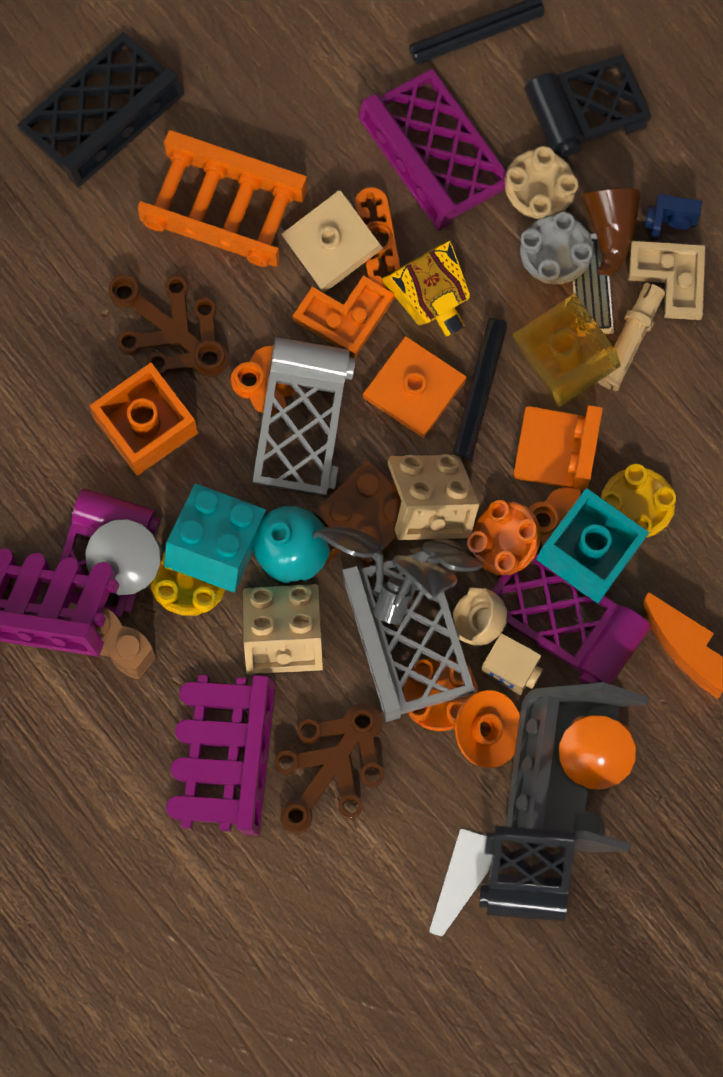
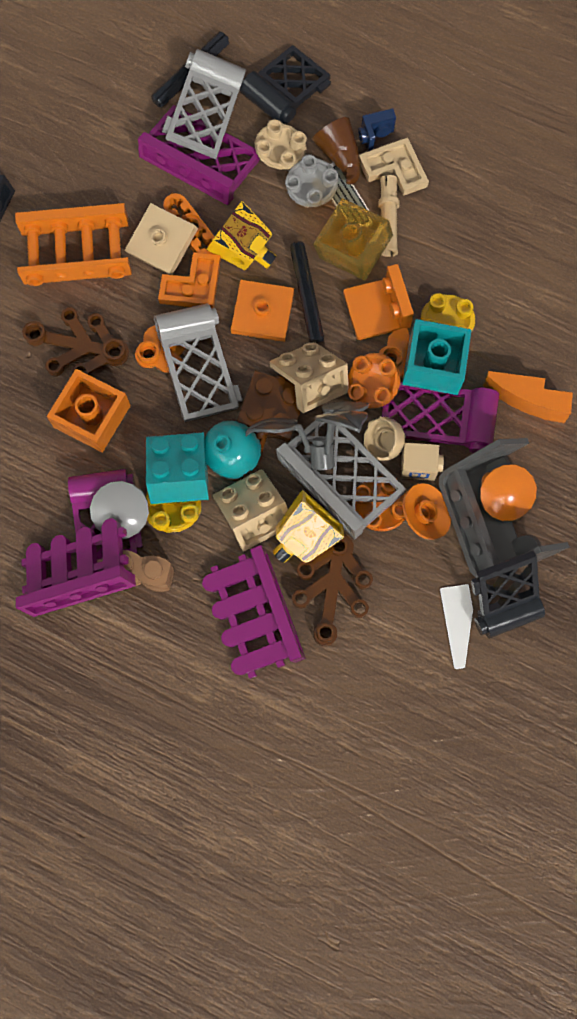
camera: 25 degrees left, 0 degrees up
none -> light grey piece [162,49,246,159]
none -> torso [273,490,344,563]

